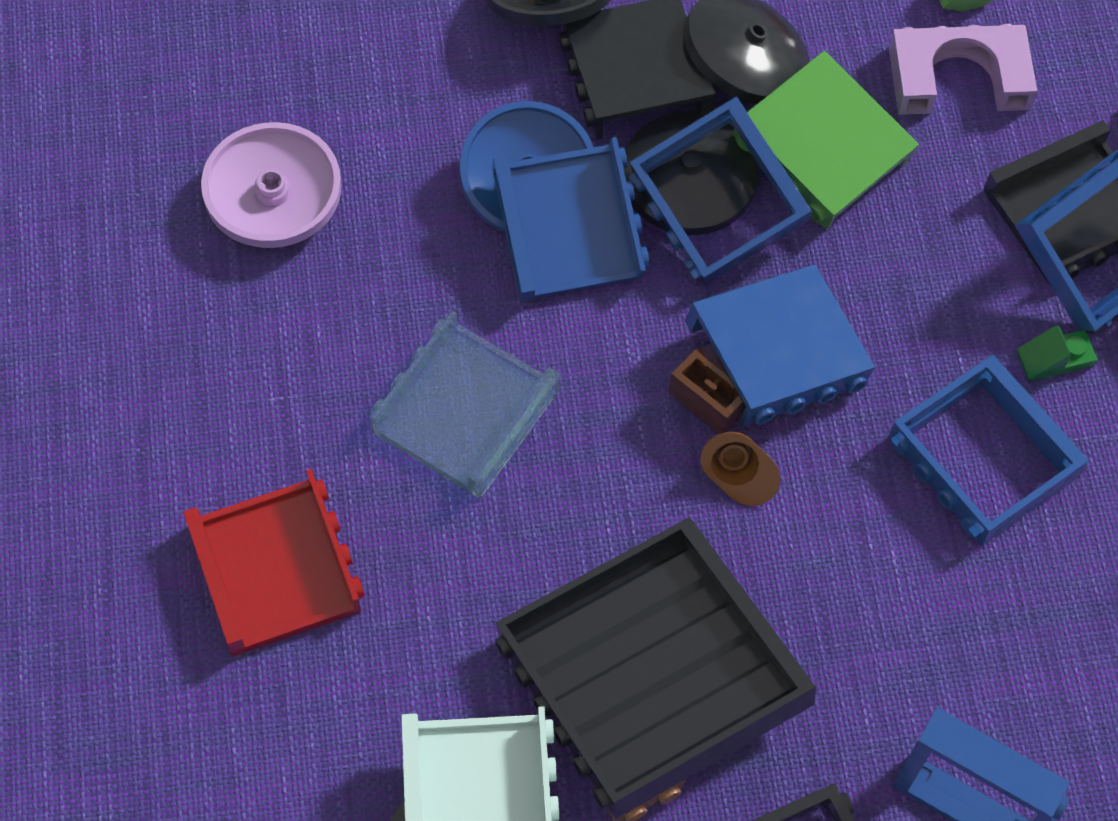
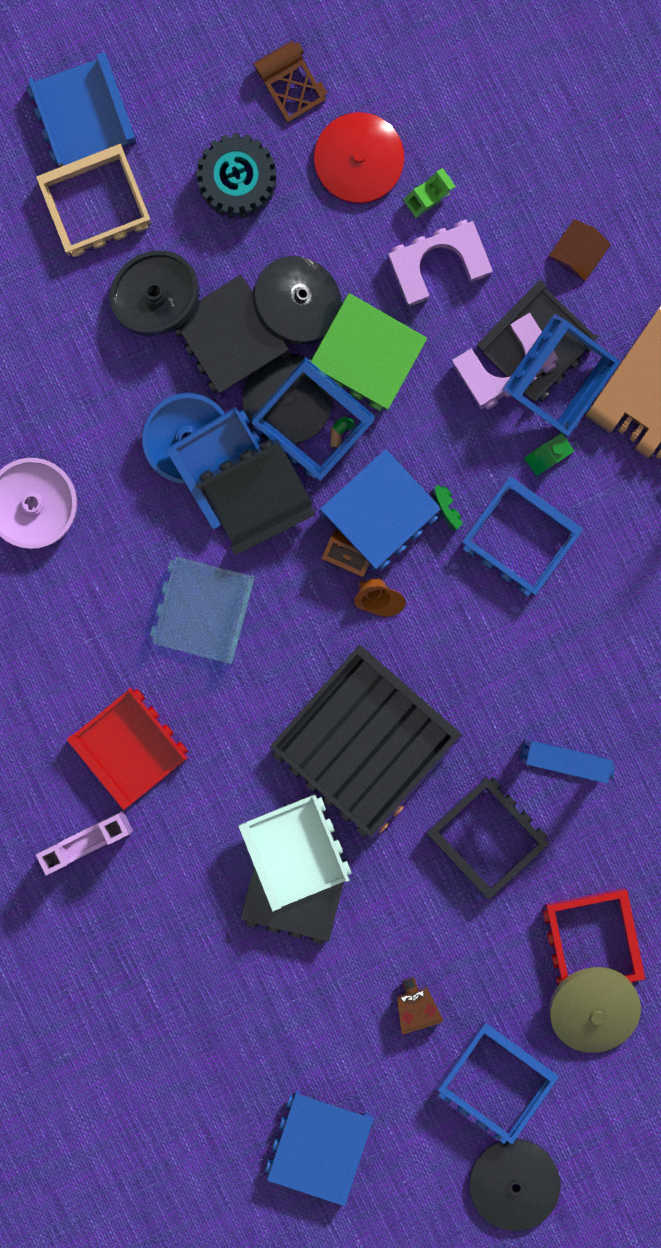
camera: 15 degrees left, 25 degrees up
none -> lavender arch [36,811,133,875]
none -> black panel [196,439,316,555]
none -> arm [330,417,354,448]
none -> green slope [432,485,463,531]
none -> lavender arch [452,313,558,410]

